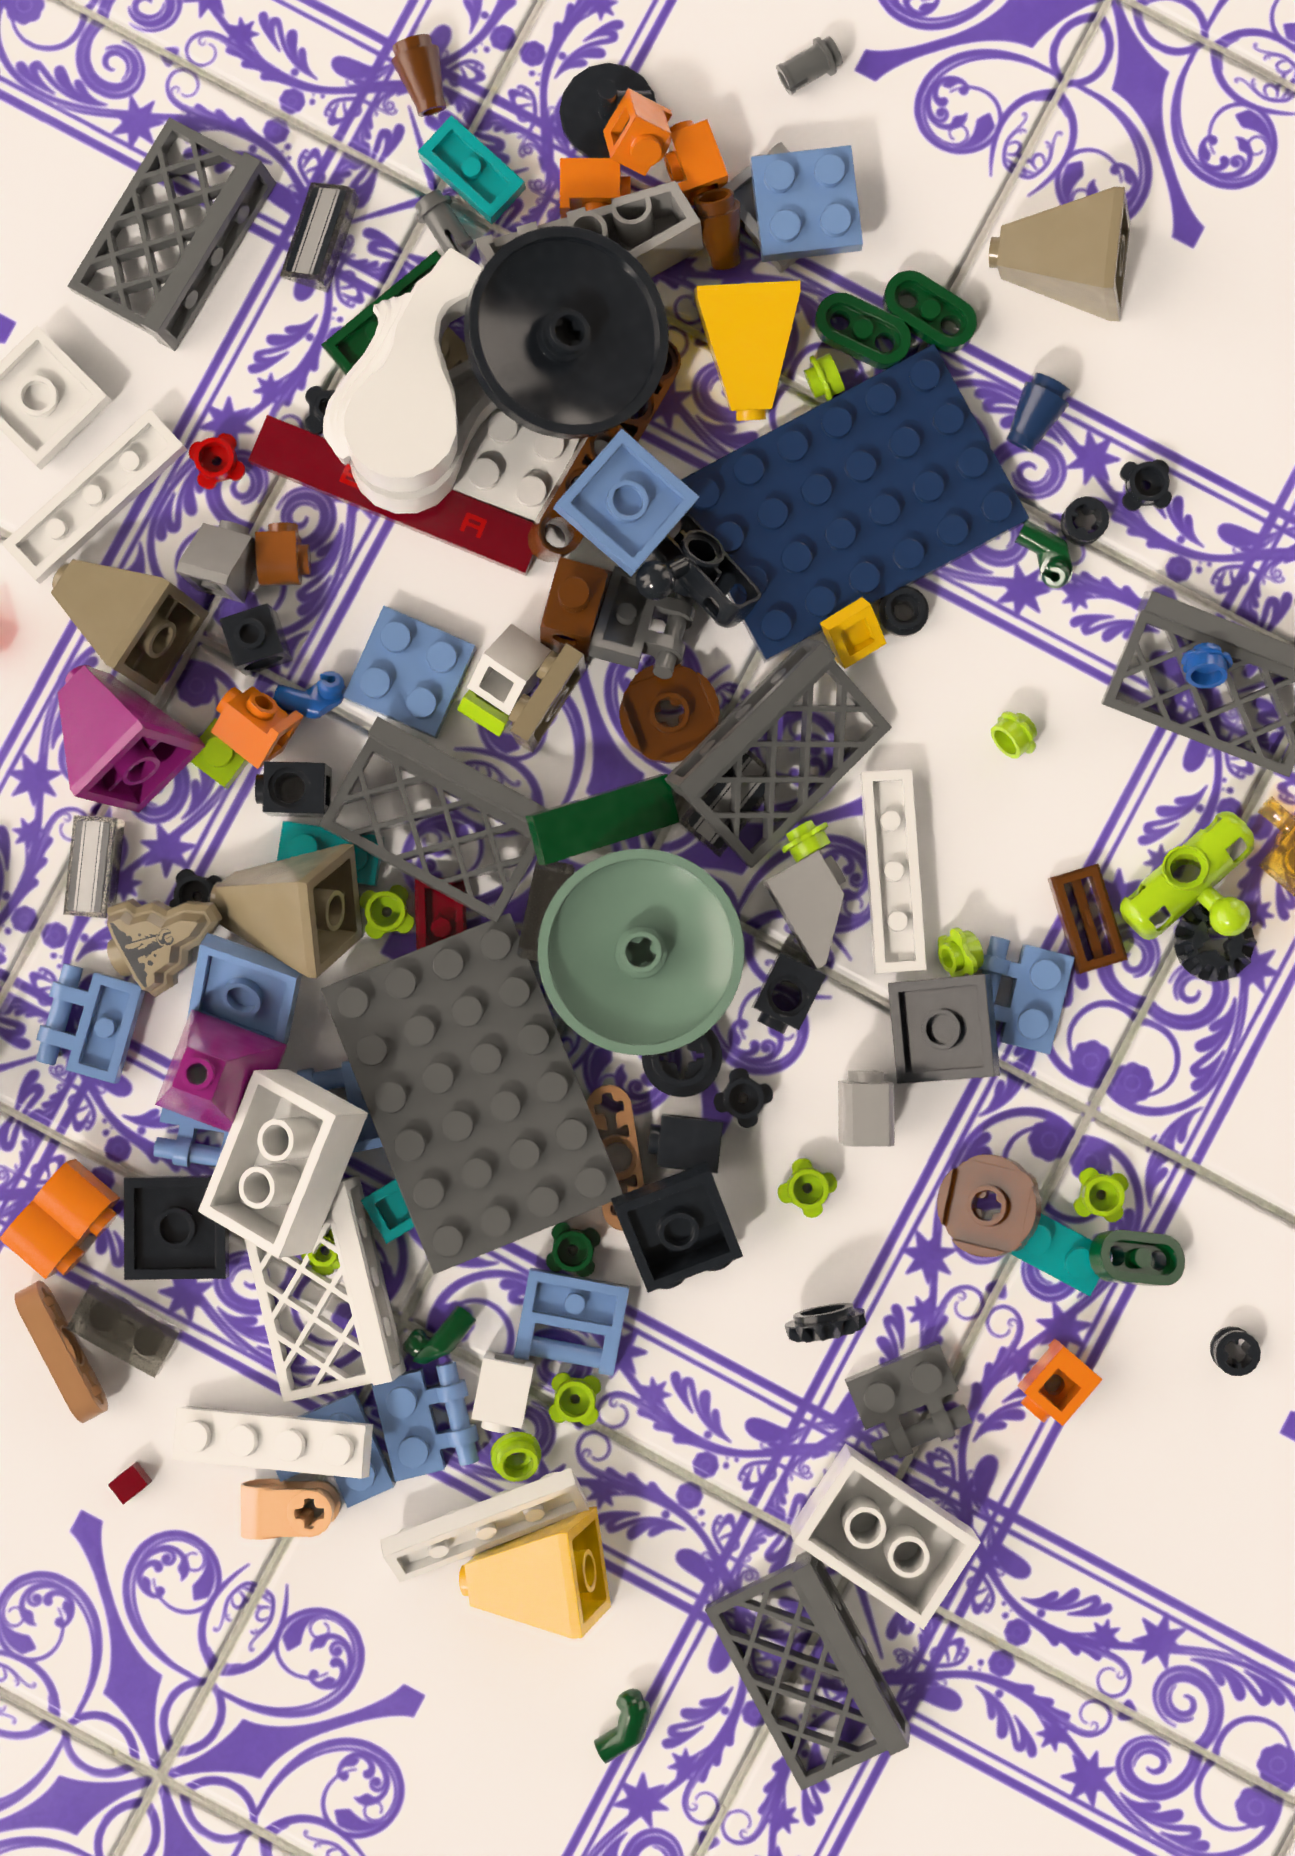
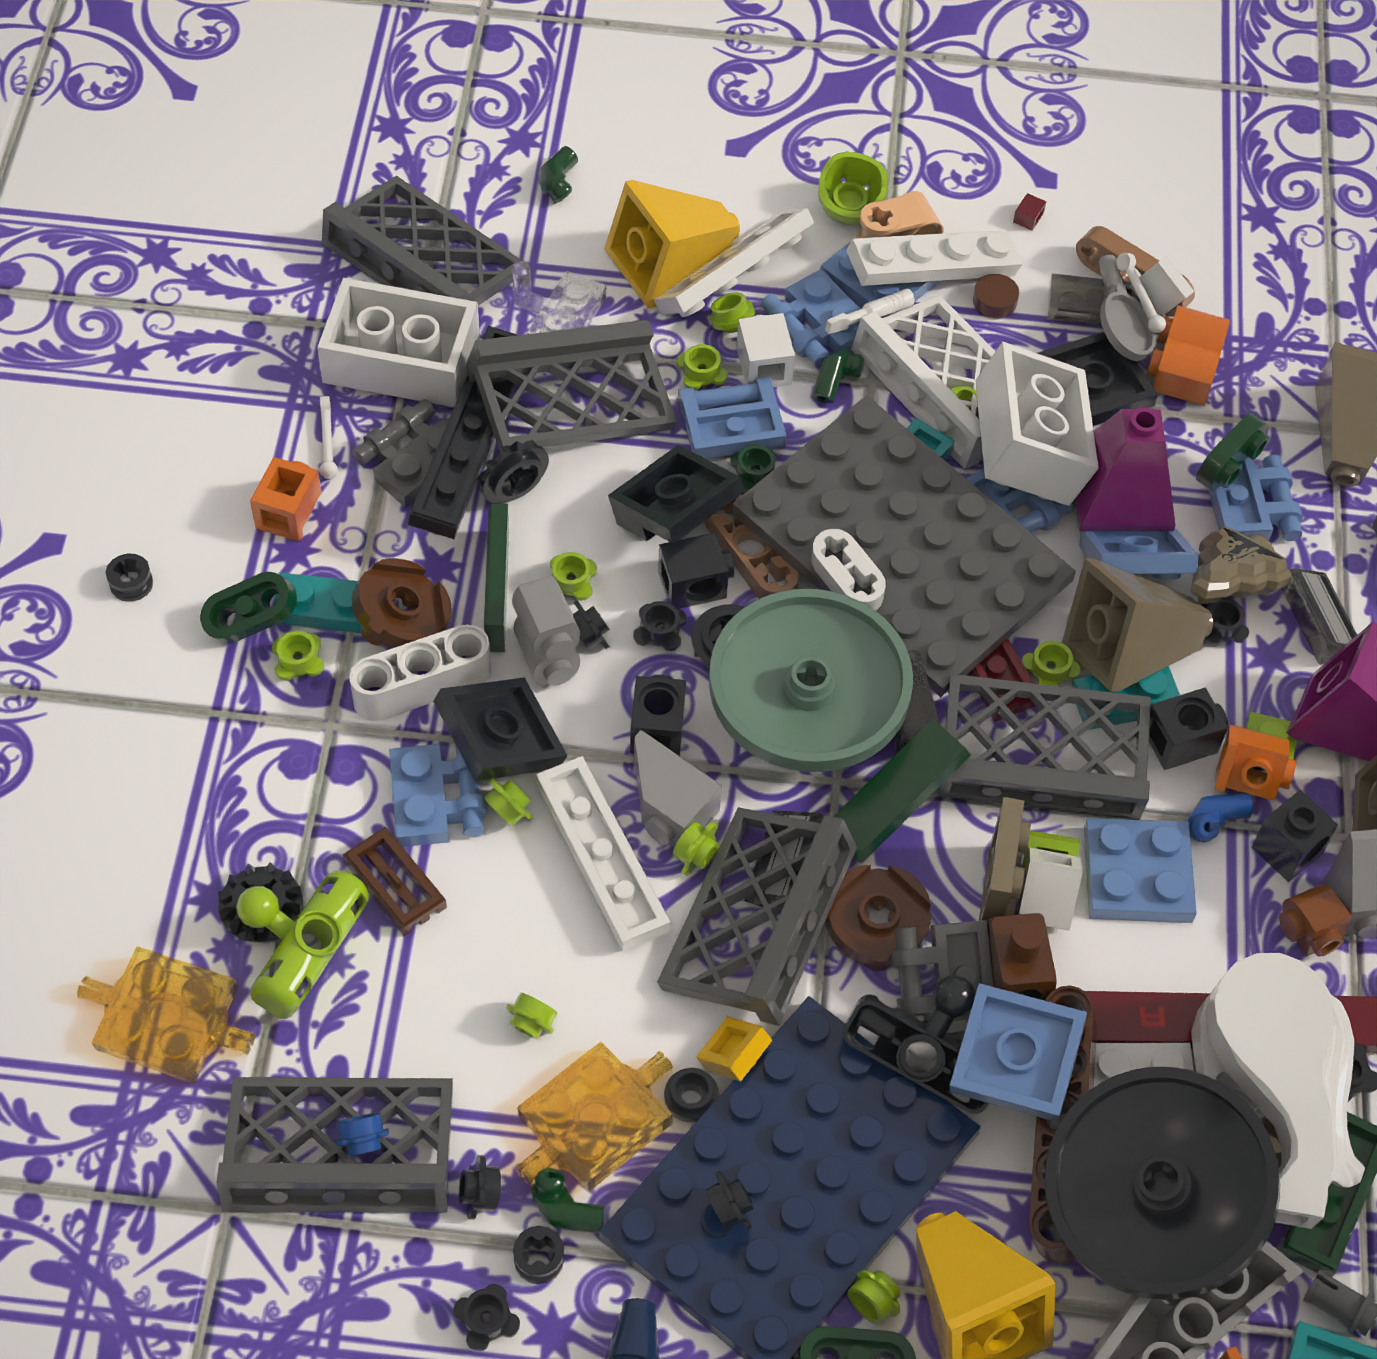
camera: 155 degrees right, 30 degrees down
none -> white hinge [319,396,338,479]
none -> white beam [349,624,491,721]
none -> black tile [408,326,517,540]
none -> black plate [459,1155,501,1220]
none -> dark grey fence [465,320,677,451]
none -> dark green tile [484,504,509,652]
none -> clear plate [512,262,606,334]
none -> clear yellow plate [515,1041,673,1192]
none -> black plate [572,600,610,650]
none -> black plate [705,1170,755,1230]
none -> white beam [811,529,886,611]
none -> lime helmet [818,152,888,225]
none -> white piece [825,289,915,334]
none -> reddish brown tile [973,274,1019,318]
none -> light grey piece [1099,255,1156,361]
none -> white hinge [1116,253,1166,333]
none -> white tile [1129,256,1194,316]
none -> dark green plate [1196,413,1270,491]

